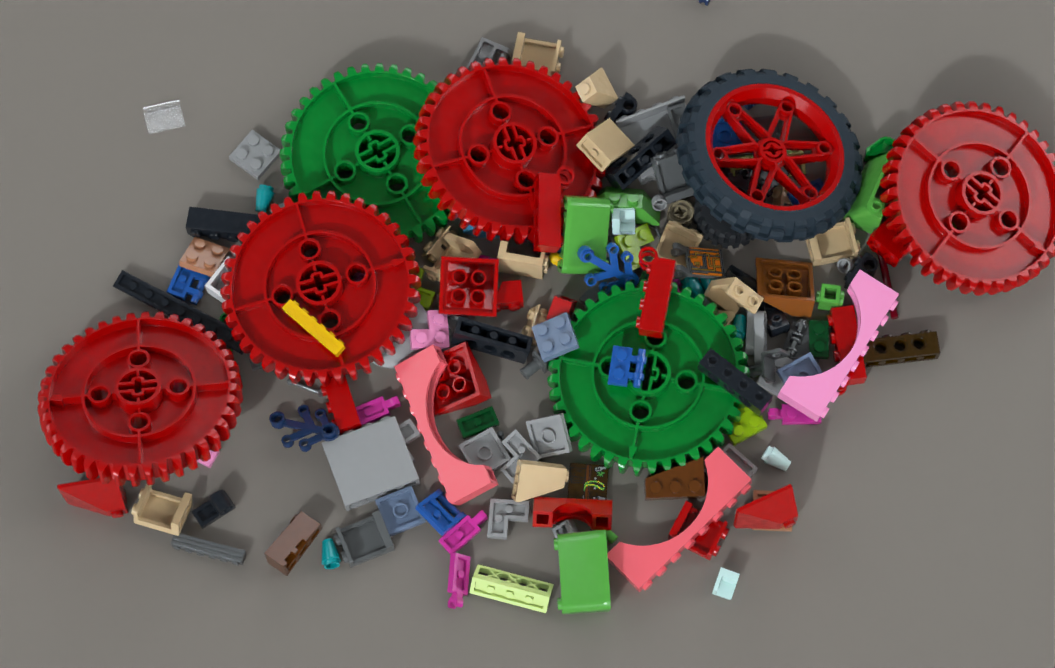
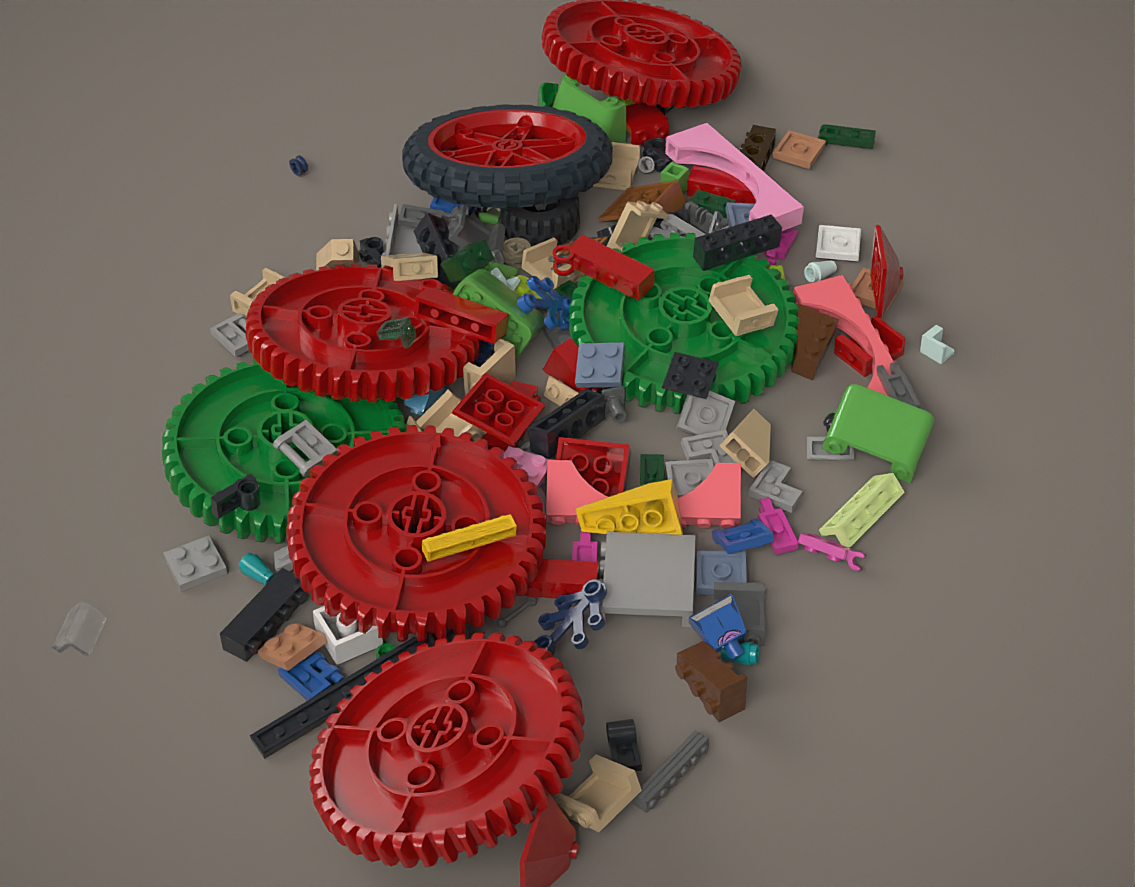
camera: 65 degrees left, 25 degrees down
red arch [532,497,613,530] -> none
dark brown tile [567,463,609,500] -> none
blue plate [608,345,647,388] -> none
none -> black plate [210,474,261,519]
none -> light grey plate [273,420,337,477]
none -> clear green bracket [377,317,416,348]
none -> dark green piece [441,240,495,283]
none -> yellow wedge [575,479,683,535]
none -> black hinge [662,352,719,399]
none -> blue torso [688,594,747,661]
none -> tan panel [709,275,779,336]
none -> nougat plate [773,130,826,169]
none -> white plate [816,225,861,261]
none -> dark green plate [818,124,876,149]
none -> dark grey hinge [876,362,921,408]

